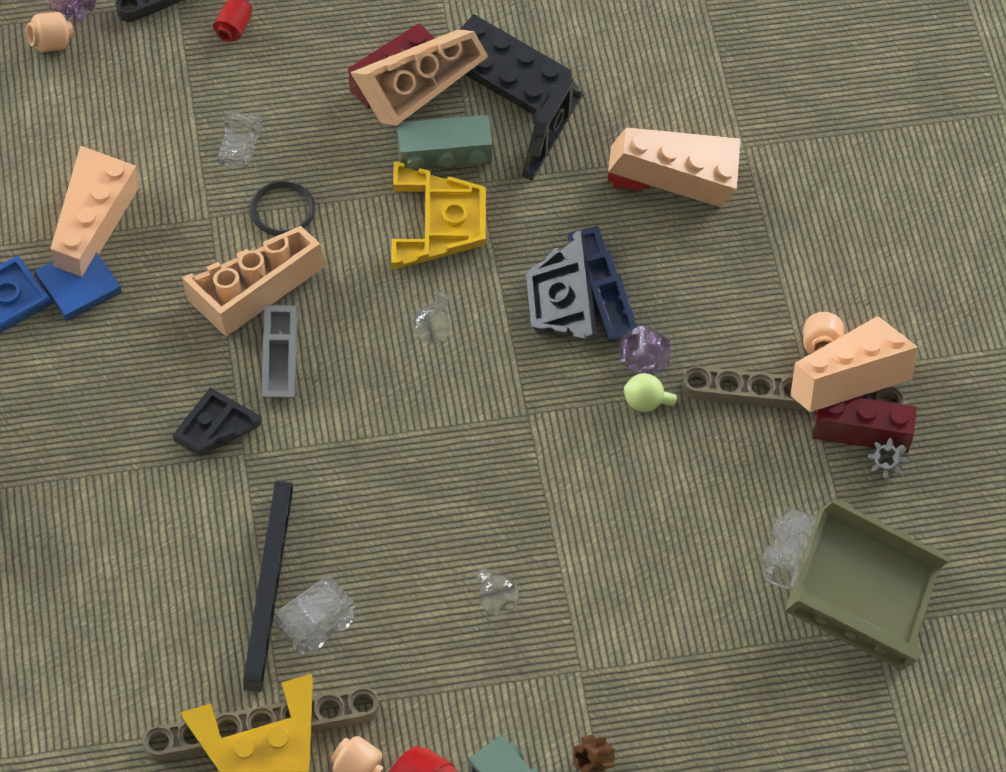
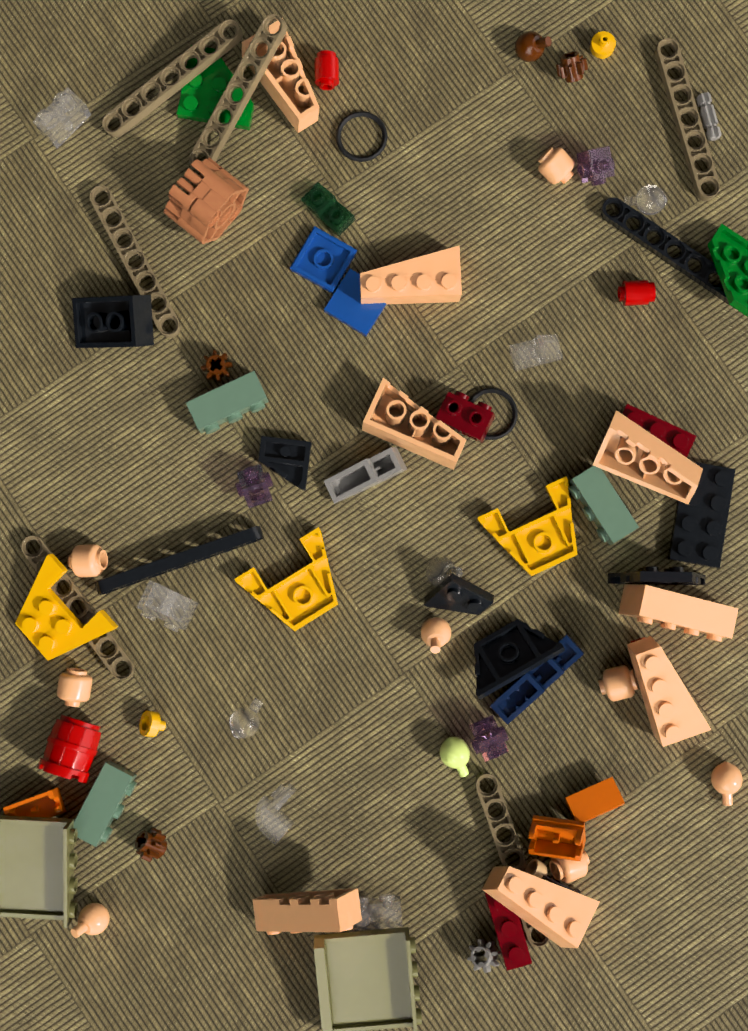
camera: 70 degrees right, 25 degrees up
none -> light nougat head [68,544,108,577]
none -> yellow tile [139,710,166,737]
none -> sand green brick [186,371,269,434]
none -> reddish brown gear [201,350,233,383]
none -> yellow wing [234,527,338,631]
none -> clear purple brick [235,464,274,508]
none -> light nougat wedge [253,888,362,935]
none -> clear brick [255,783,297,845]
none -> light nougat piece [421,617,451,654]
none -> black wing [424,573,494,615]
none -> dark red brick [435,391,495,443]
none -> orange hinge [528,815,586,861]
none -> orange hinge [565,777,625,822]
none -> light nougat head [599,665,638,702]
none -> light nougat wedge [618,584,738,642]
none -> light nougat piece [711,762,743,806]

